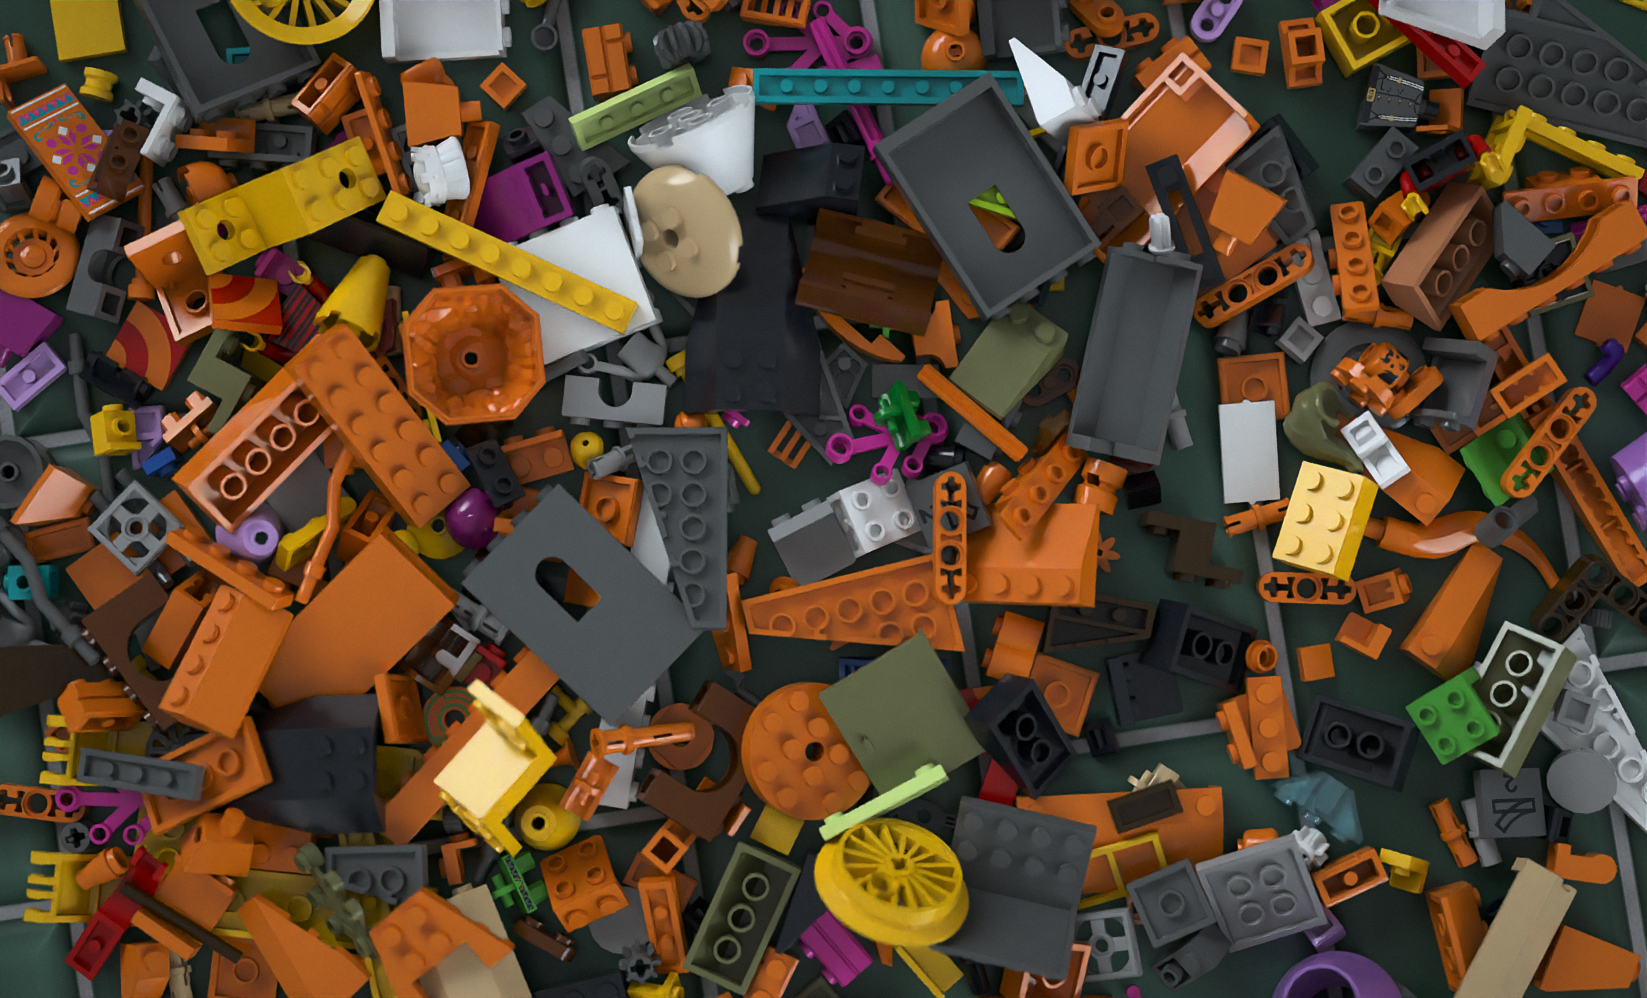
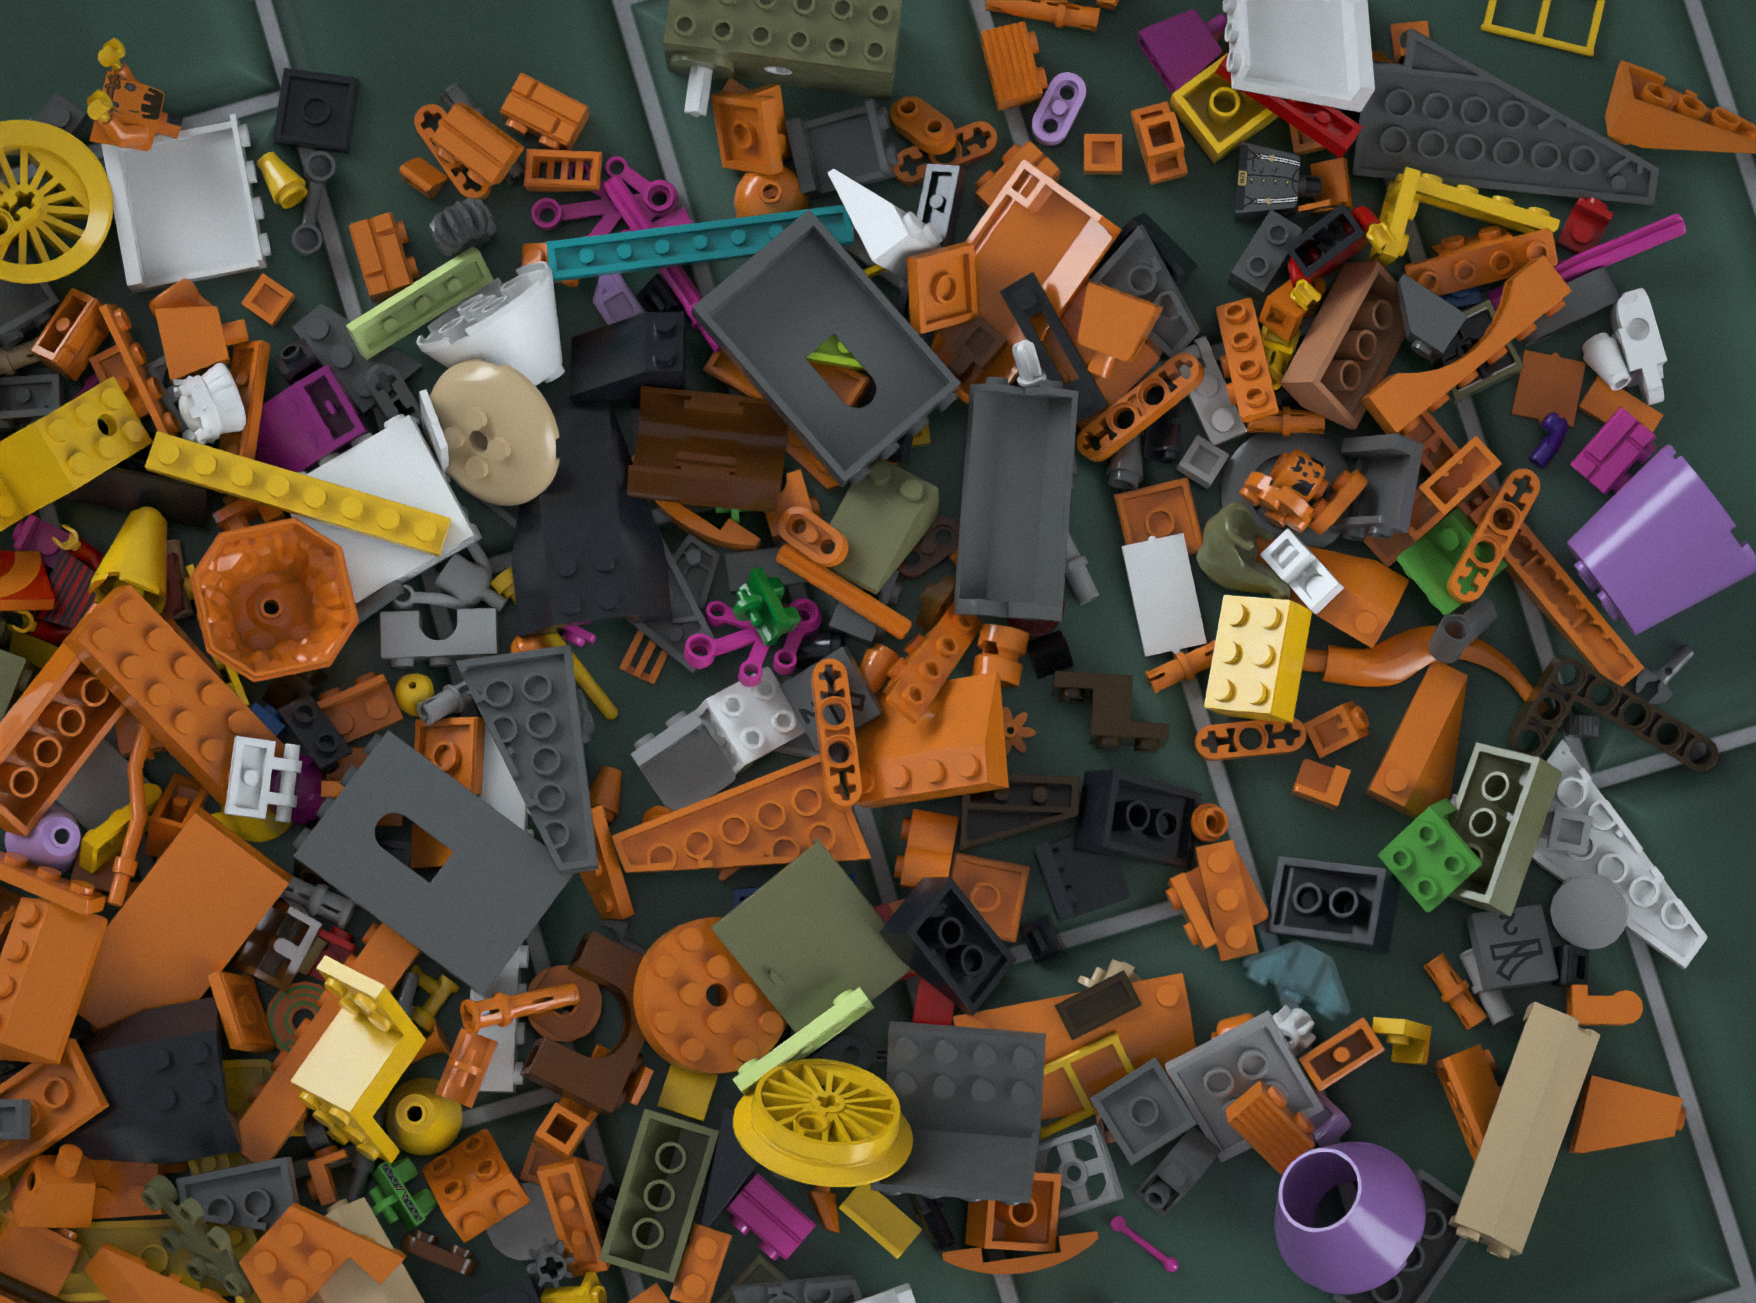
camera: 10 degrees left, 5 degrees down
orange slope [1296,643,1335,682] -> none
none -> white plate [224,736,302,823]
none -> orange plate [778,506,849,567]
none -> orange brick [1225,1080,1315,1174]

